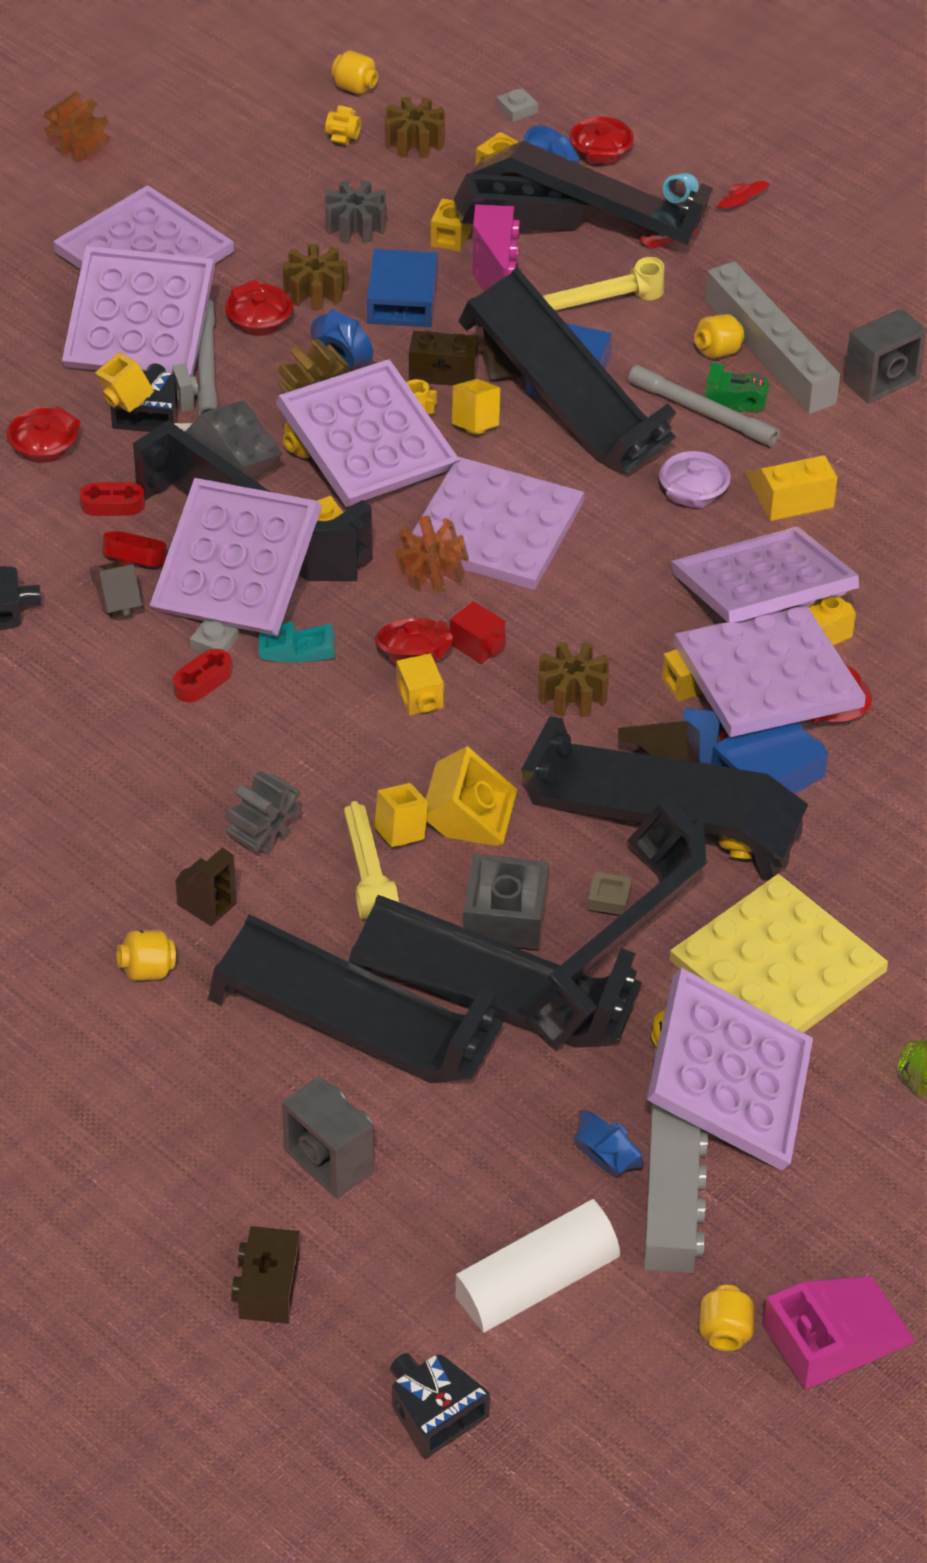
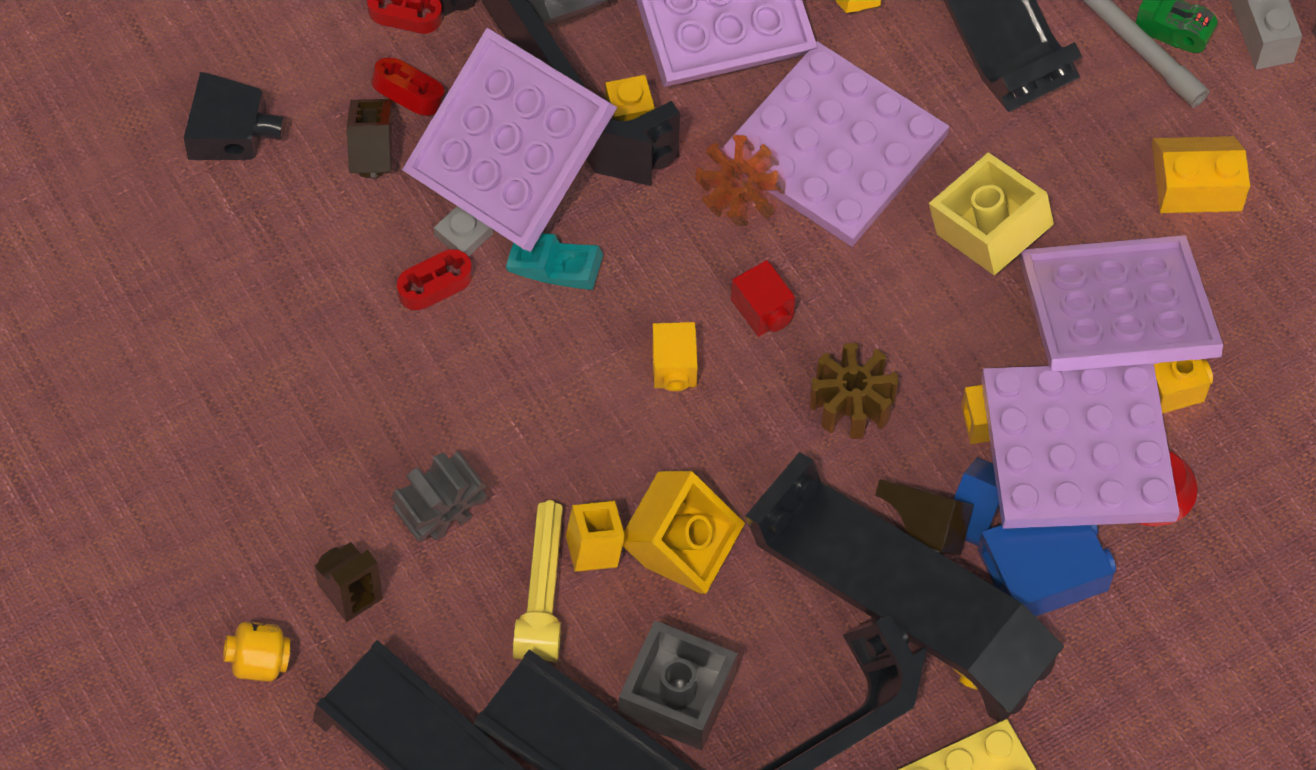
camera: 15 degrees right, 15 degrees up
red piece [375,618,453,665] -> none
dark tan plate [588,871,632,915] -> none
lavender piece [659,451,731,508] -> none
none -> light yellow brick [929,152,1054,276]

